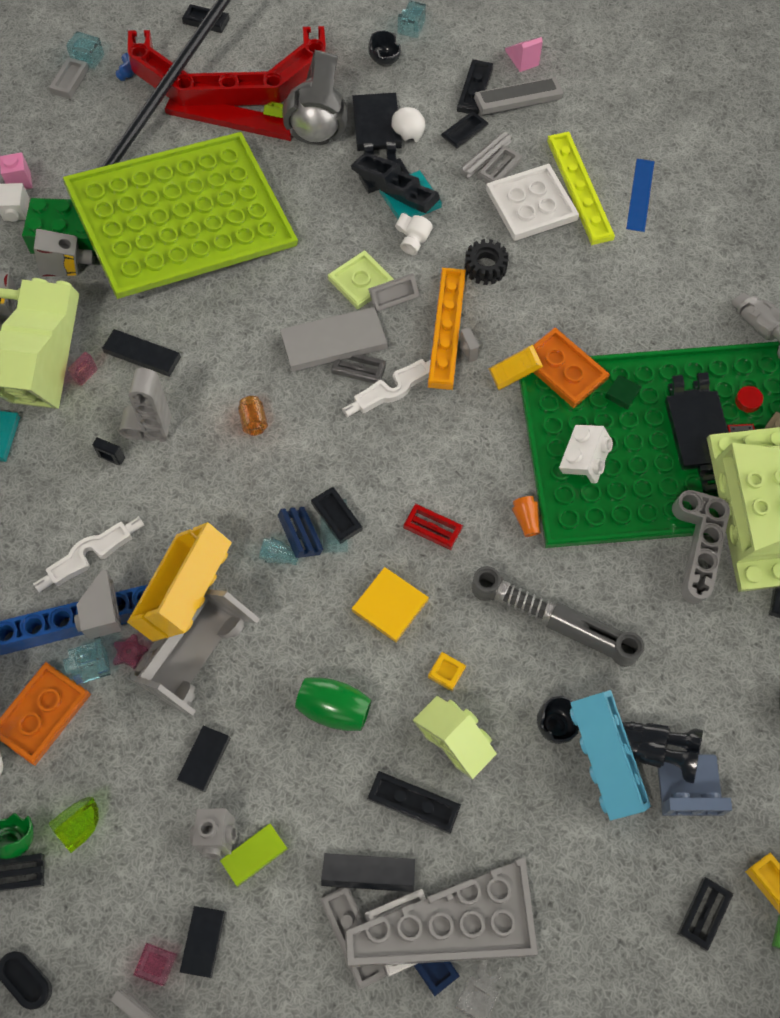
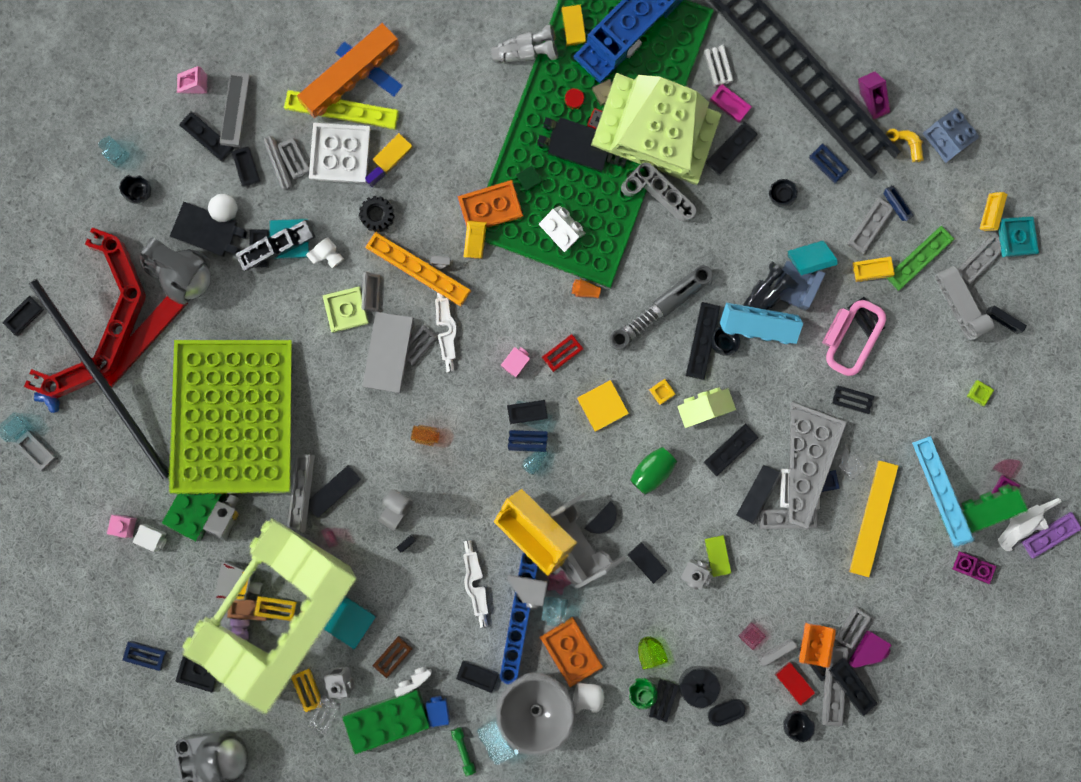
camera: 65 degrees left, 20 degrees up
black tile [179,906,226,978] -> none
lime tile [263,102,283,118] -> none
none -> light grey tile [287,454,315,532]
none -> orange brick [297,23,399,118]
none -> dark purple tile [365,167,386,188]
none -> yellow tile [372,133,413,174]
none -> bright pink brick [501,347,530,378]
none -> black tile [584,501,617,534]
none -> black brick [679,666,720,709]
none -> black tile [685,302,720,380]
none -> teal tile [787,240,838,275]
none -> bright pink bar [822,300,886,376]
none -> black tile [831,385,875,415]

